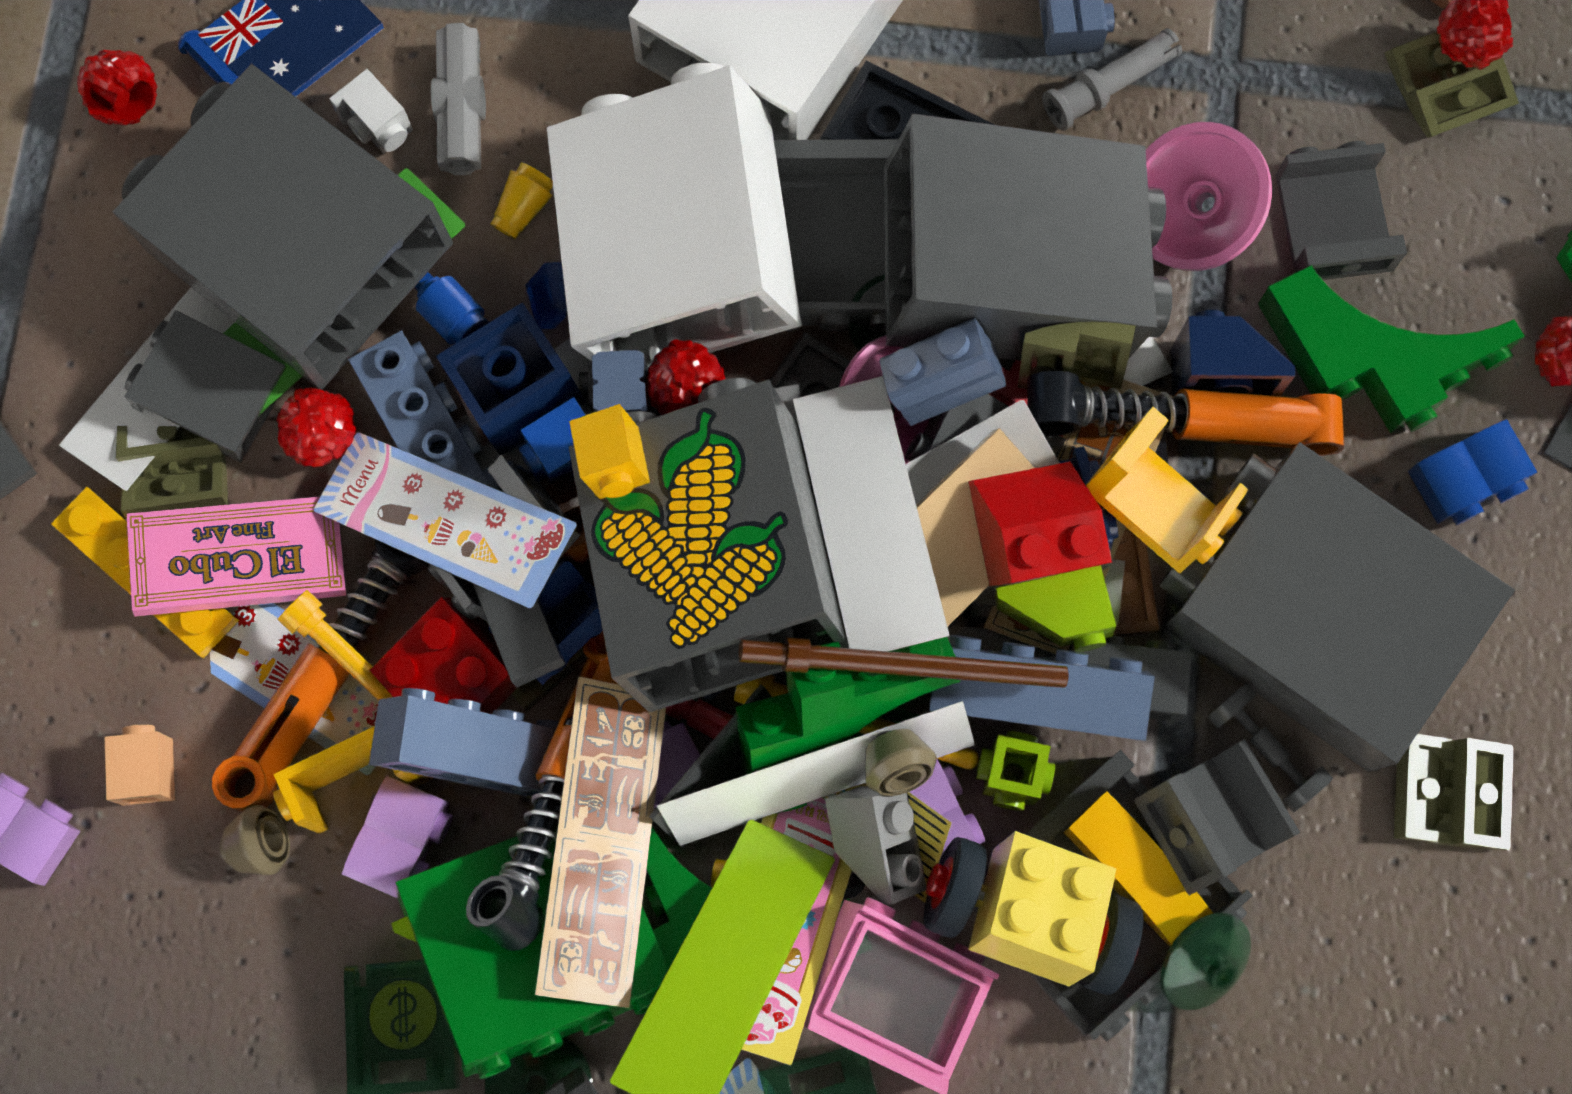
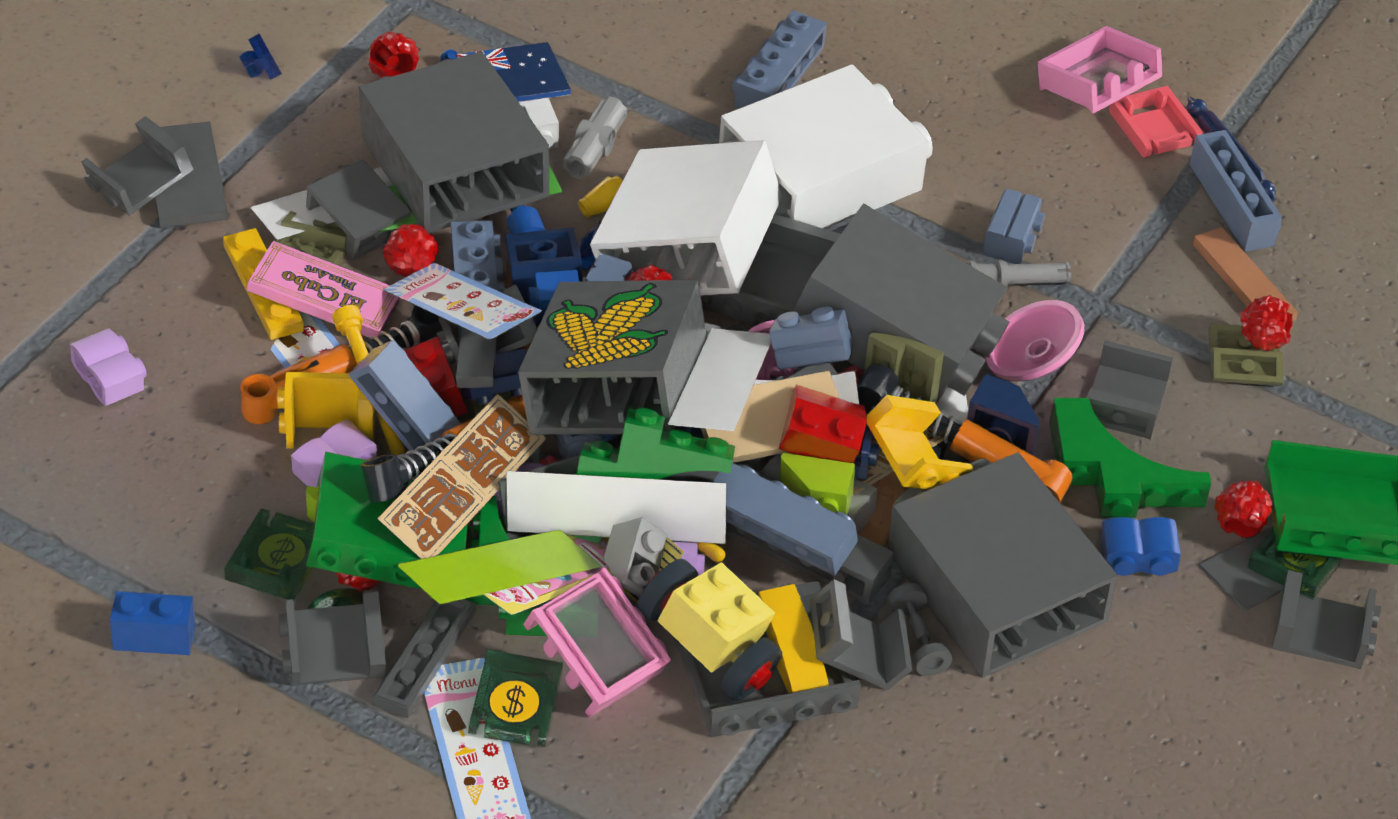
camera: 20 degrees right, 30 degrees down
light nougat brick [105,725,175,806] -> none
dark tan cone [220,804,290,876] -> none
yellow brick [569,404,650,499] -> none
reddish brown bar [738,637,1069,688] -> none
dark tan cone [865,729,937,796] -> none
lime brick [976,731,1055,811] -> none
clear green dish [1160,913,1251,1010] -> none
olive slope [1394,734,1513,850] -> none

